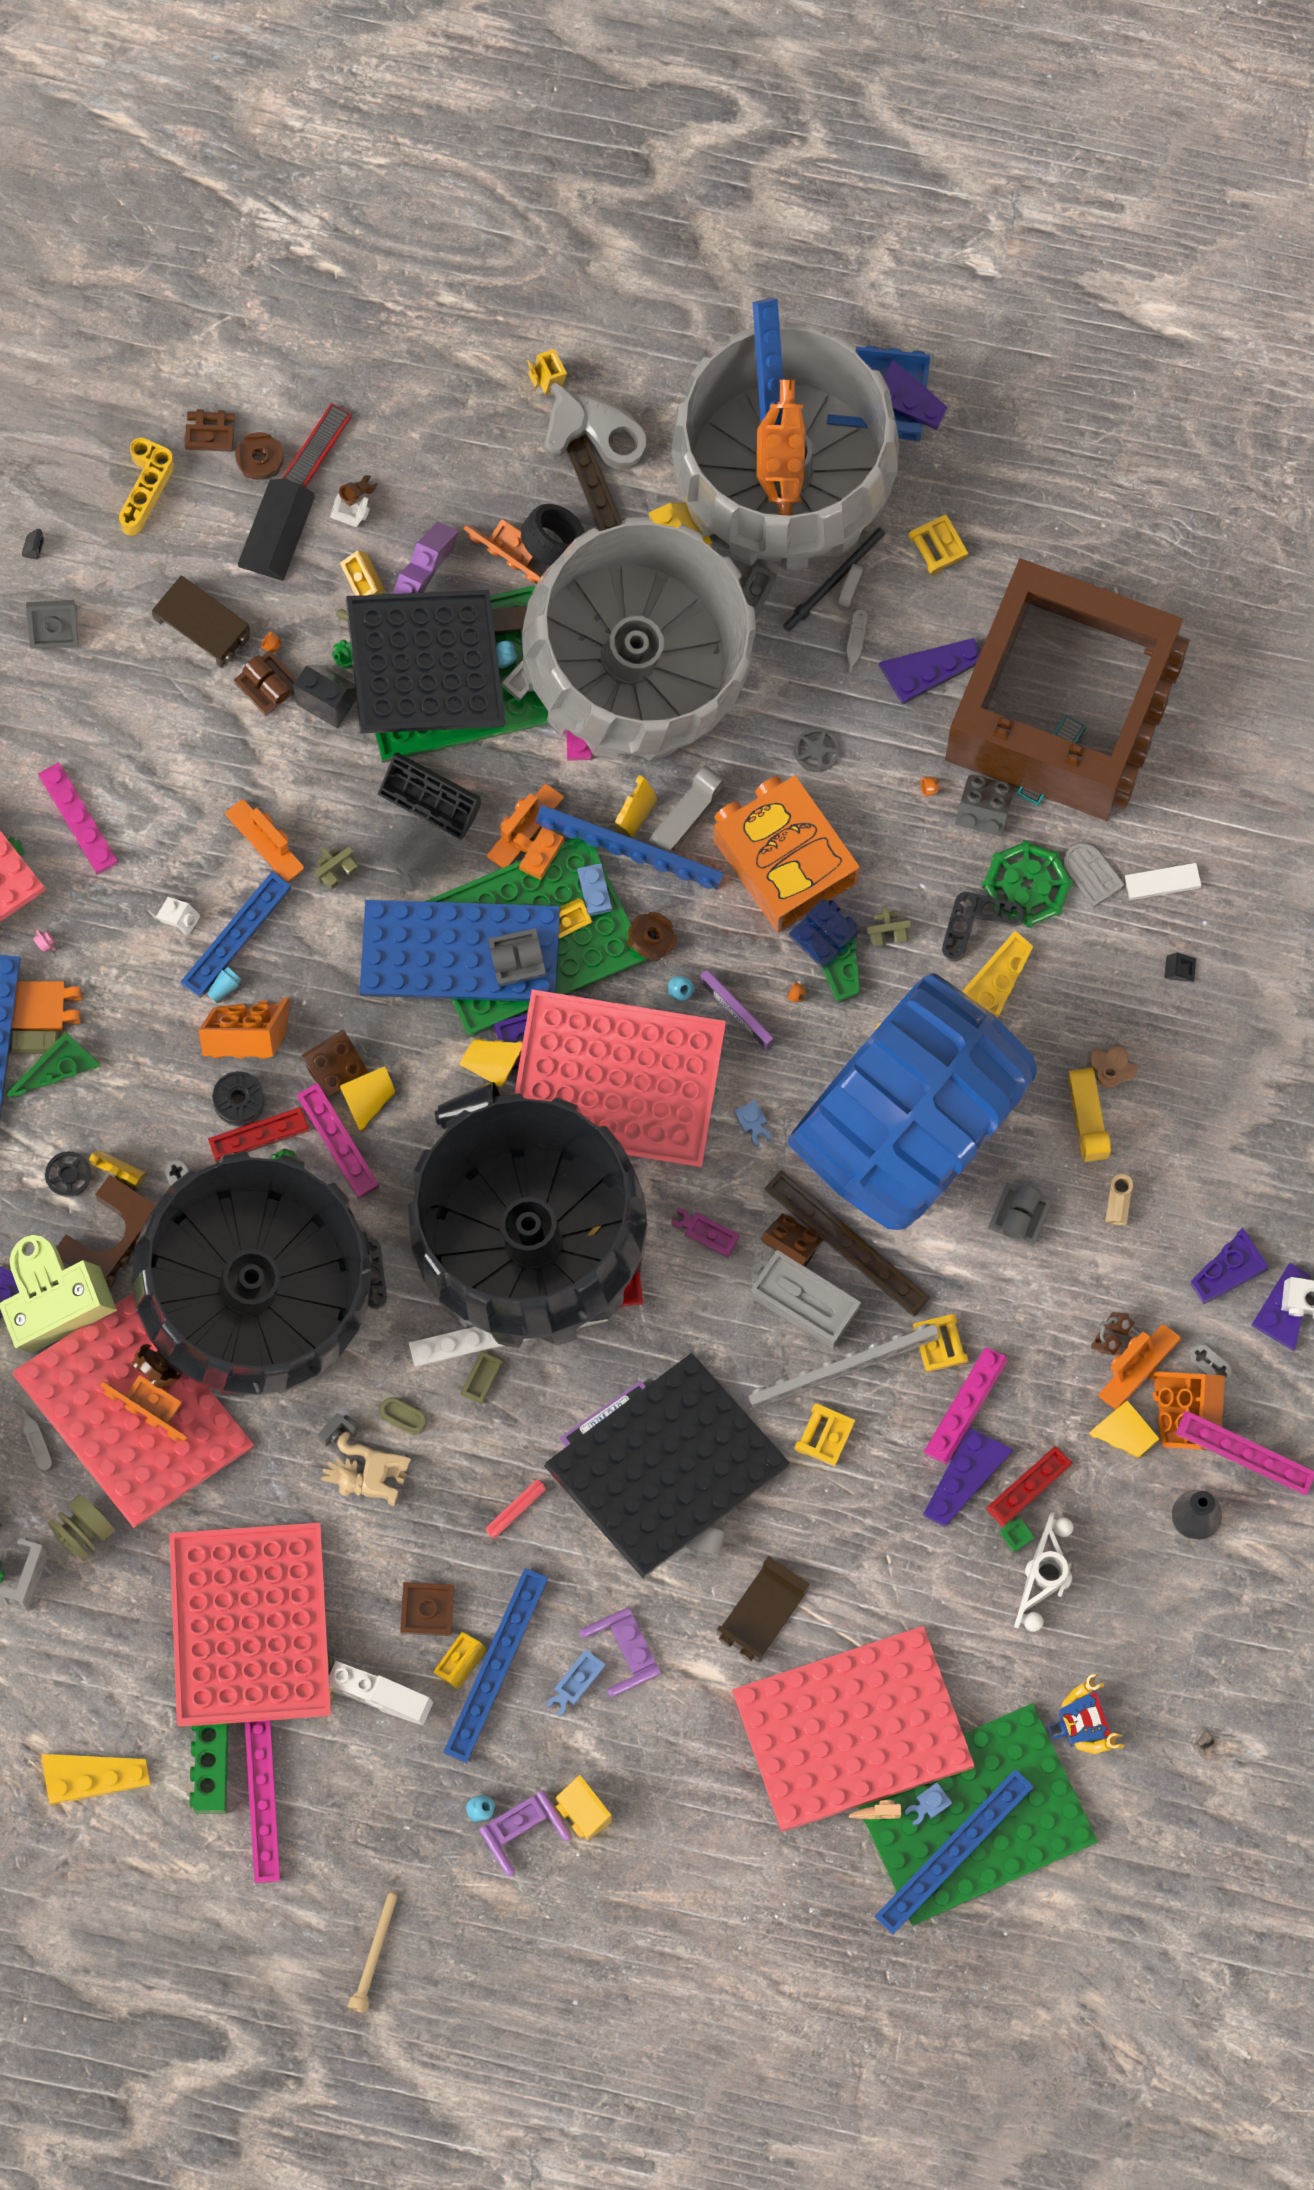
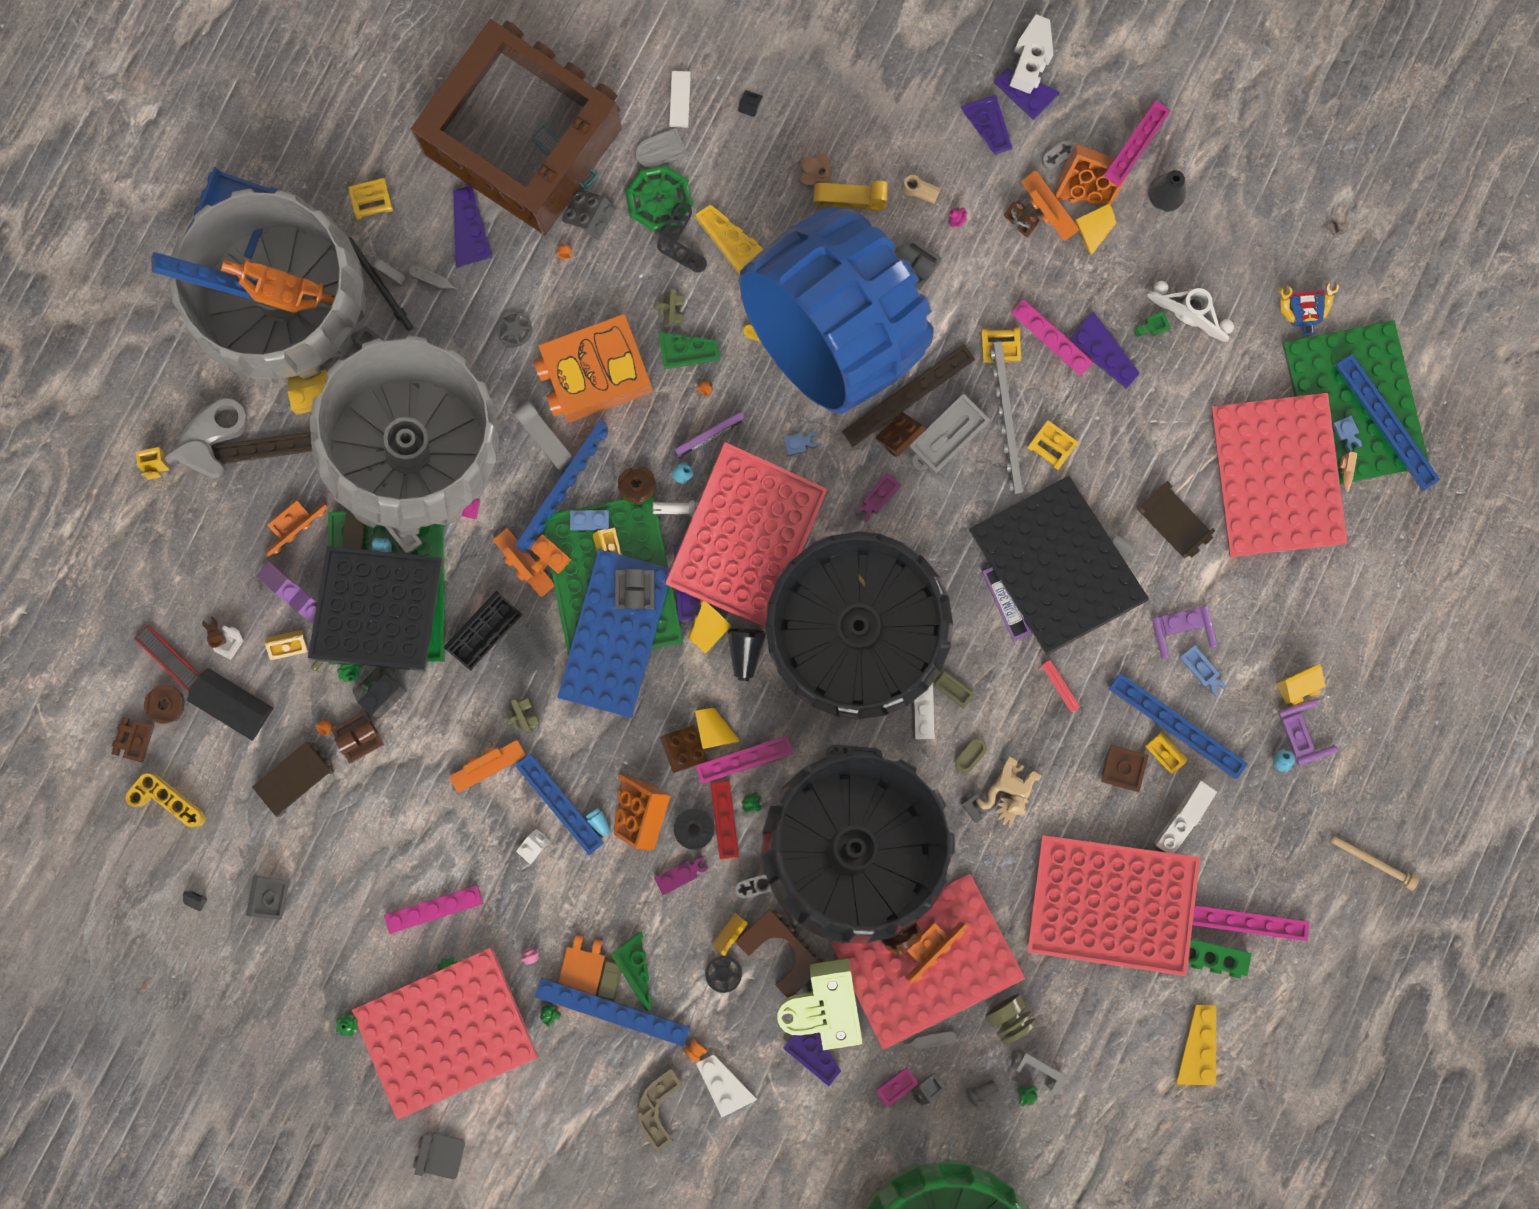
camera: 75 degrees left, 10 degrees up
black tyre [521,504,585,566] -> none
yellow slope [615,775,657,839] -> none
clear blue plate [788,898,858,969] -> none
dark purple wing [884,359,947,430] -> none
red tile [985,1445,1073,1527] -> none
none -> white pin [652,500,698,517]
none -> magenta plate [654,857,708,895]
none -> dark pink plant [948,207,968,228]

